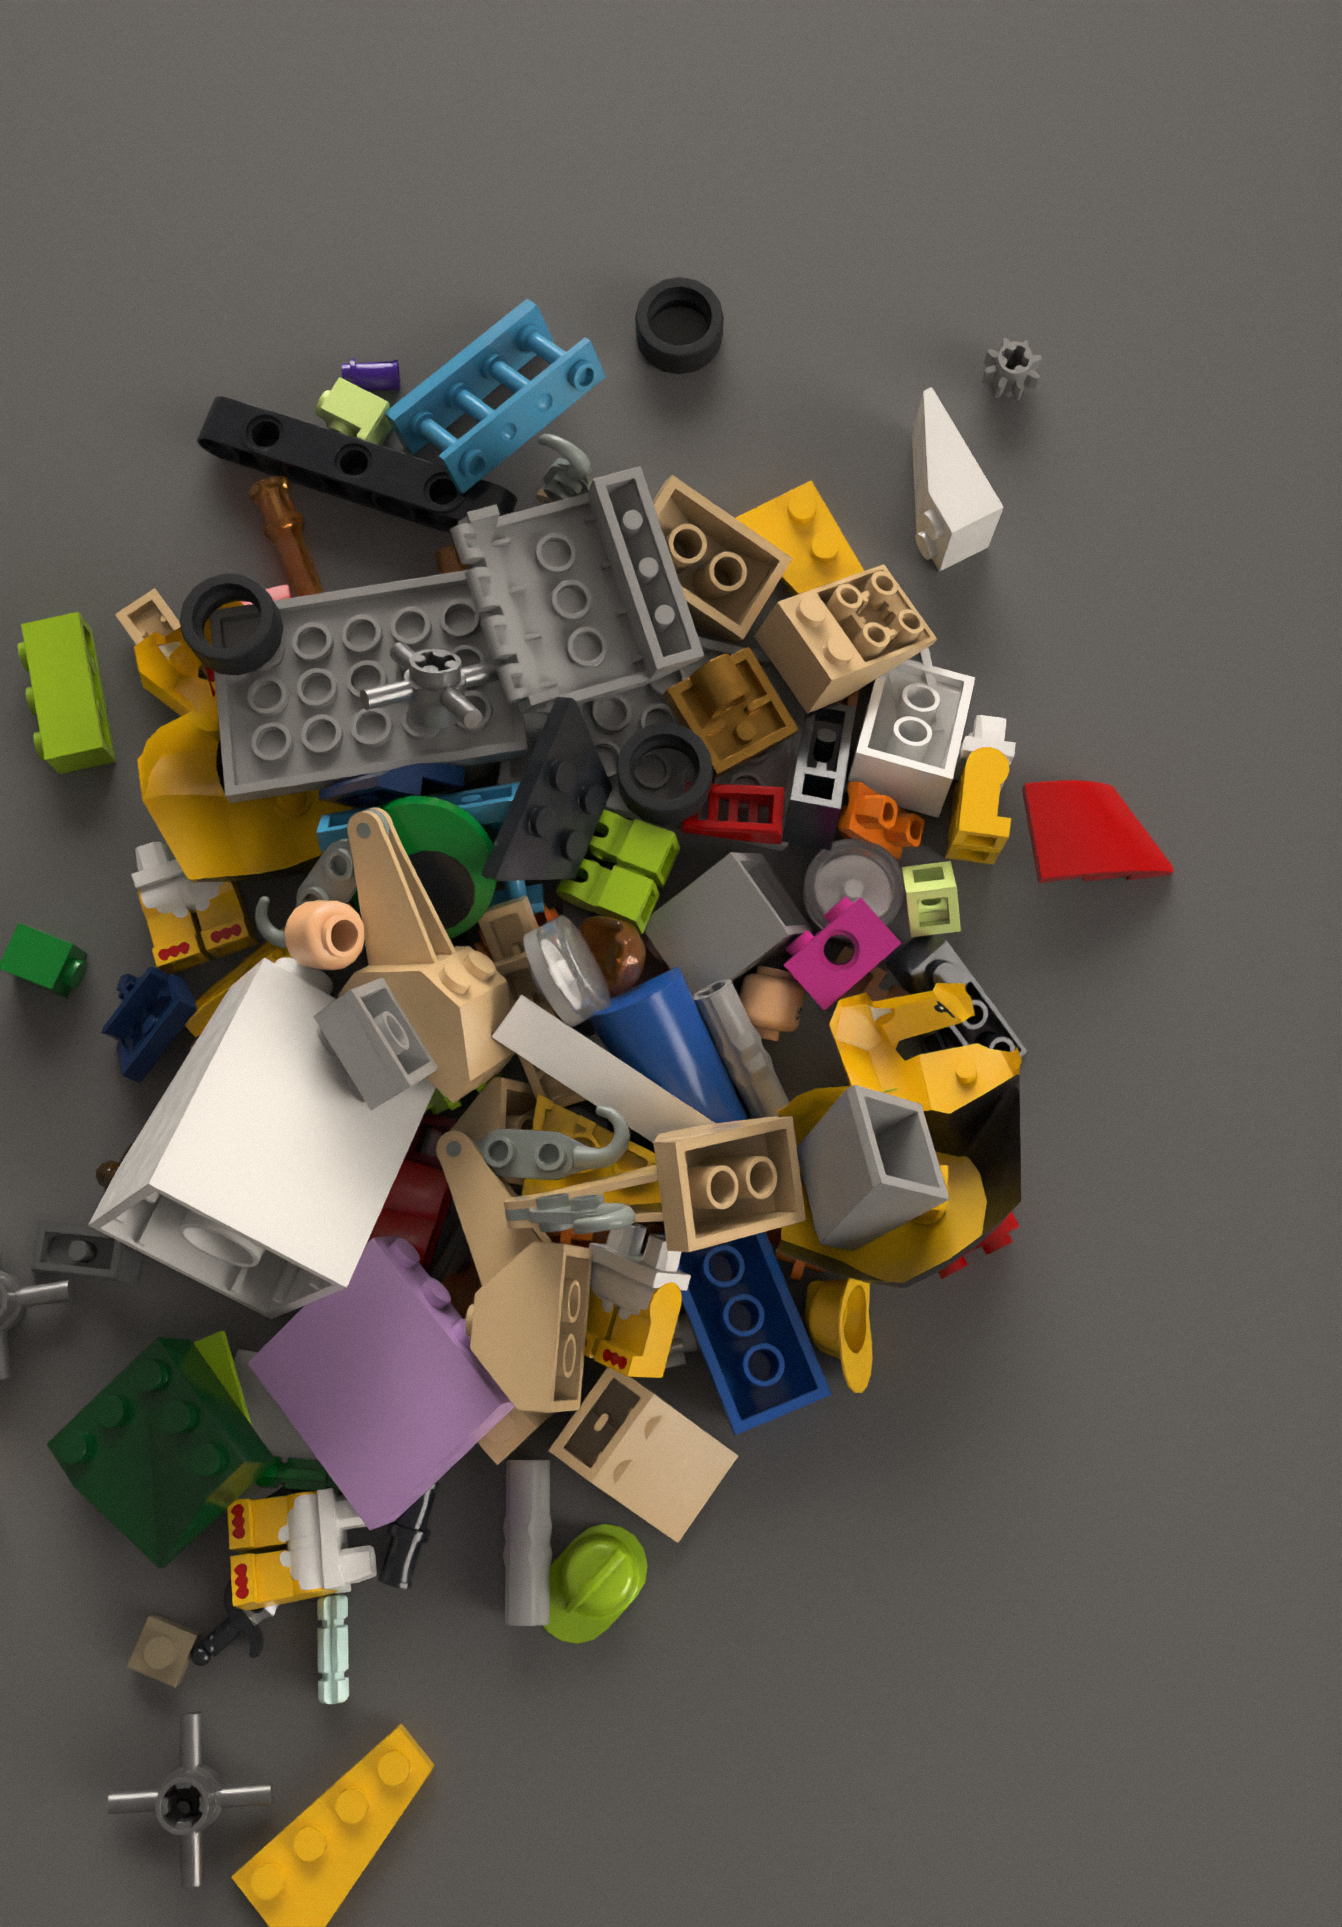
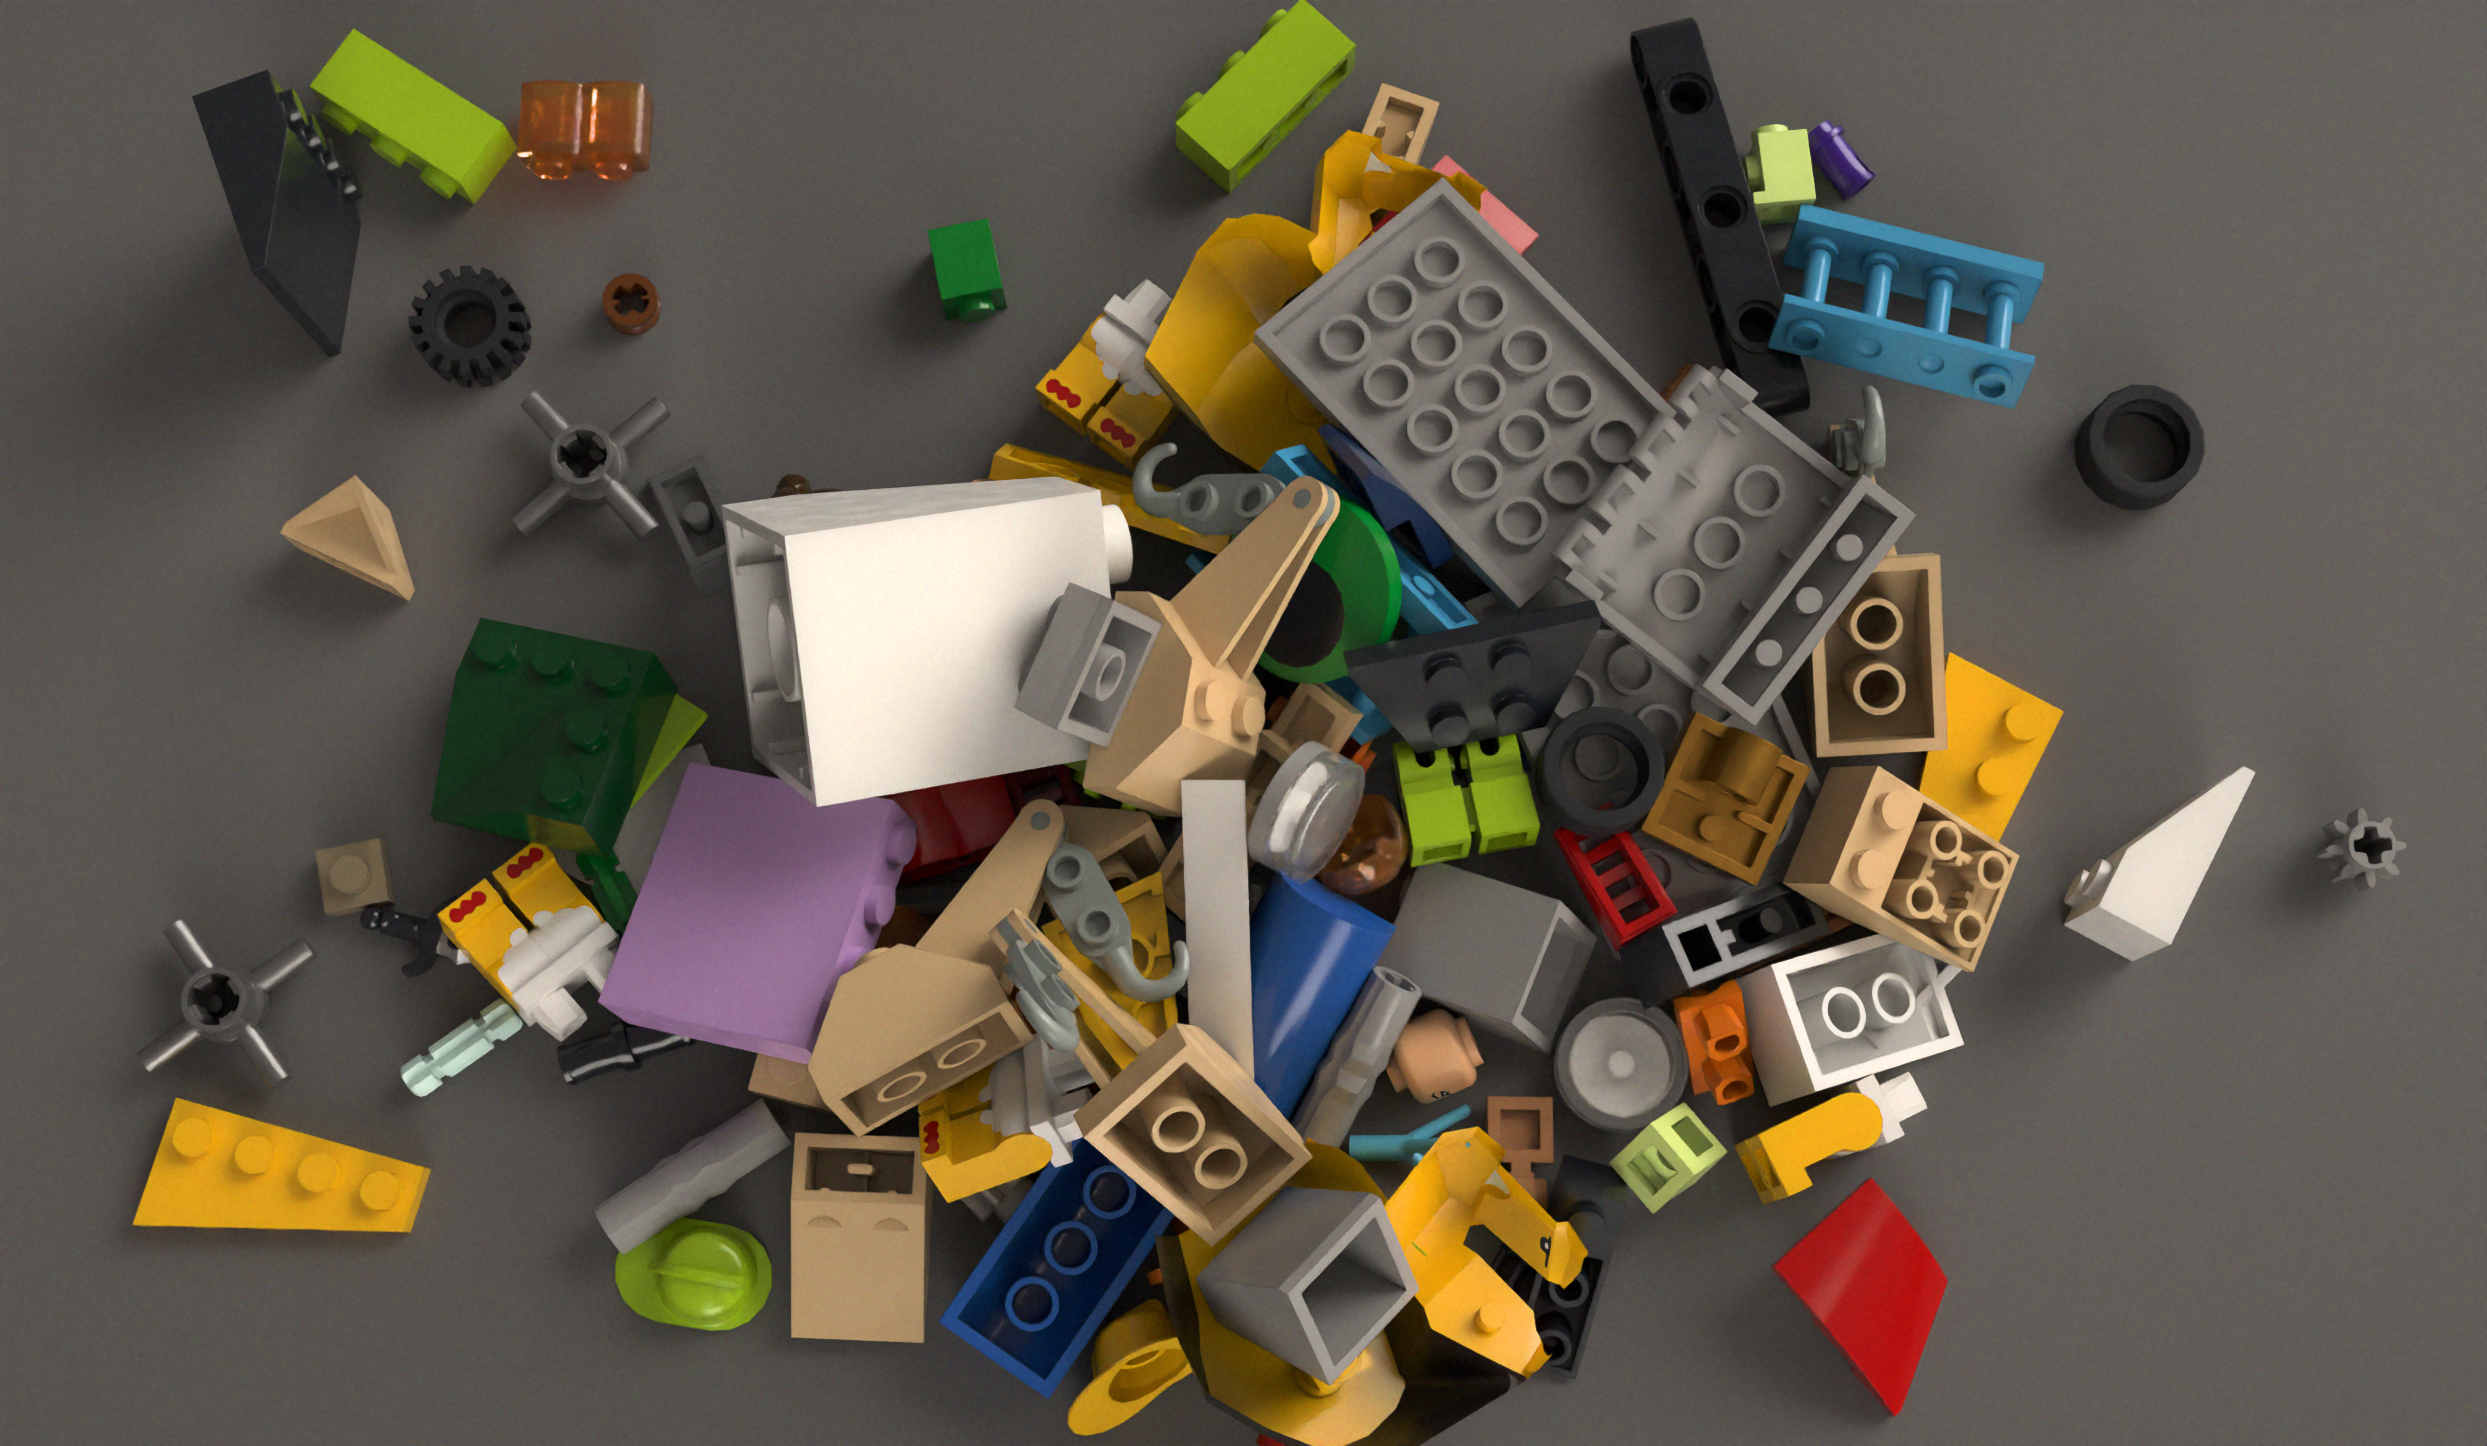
camera: 55 degrees right, 0 degrees up
dark blue slope [101,966,197,1083] -> none
black tyre [179,573,284,676] -> none
clear orange pin [249,476,325,597] -> none
light nougat head [284,900,365,970] -> none
flat silver bar [360,642,505,729] -> none
dark pink brick [784,896,902,1011] -> none
none -> medium azure plant [1349,1104,1471,1167]

